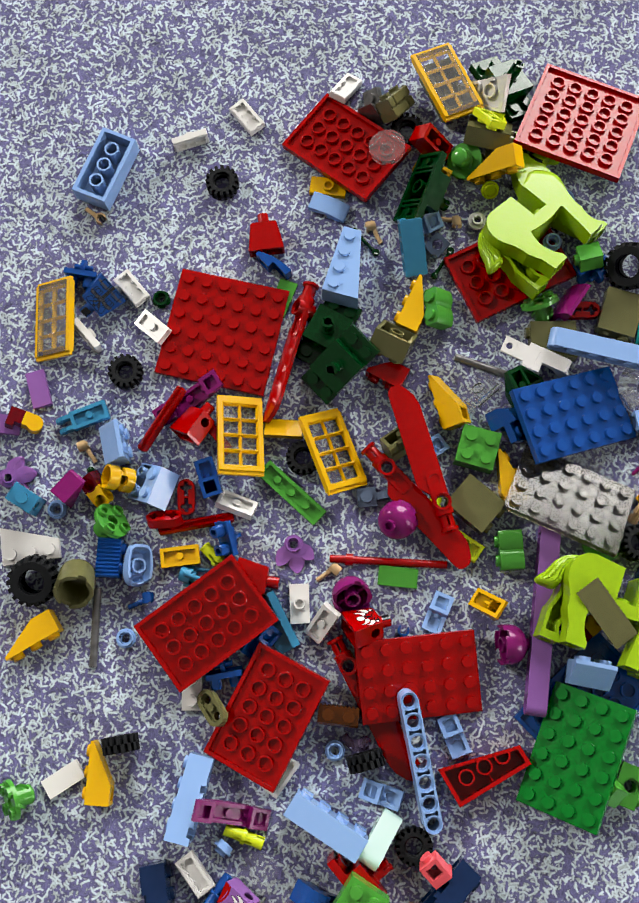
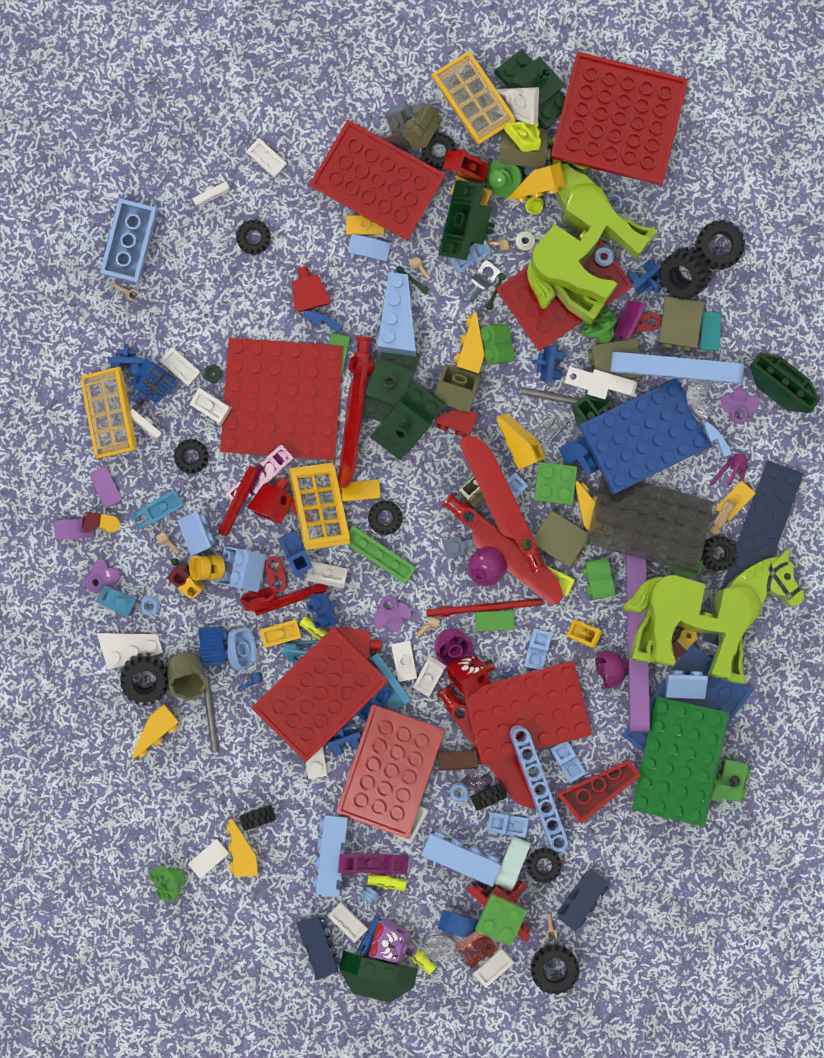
camera: 10 degrees left, 10 degrees up
magenta slope [50,469,86,508] -> none
bright green plate [93,504,131,539] -> none
light blue plate [116,628,136,648] -> none
olive plate [197,689,228,727] -> none
yellow piece [298,408,368,496] -> none
white plate [329,73,363,104] -> none
clear tile [369,130,406,165] -> none
dark azure panel [397,217,428,277] -> none
coral brick [419,850,453,890] -> none
bright green brick [573,241,604,273] -> none
olive sticker [576,577,638,650] -> none
none -> blue hips [532,346,564,382]

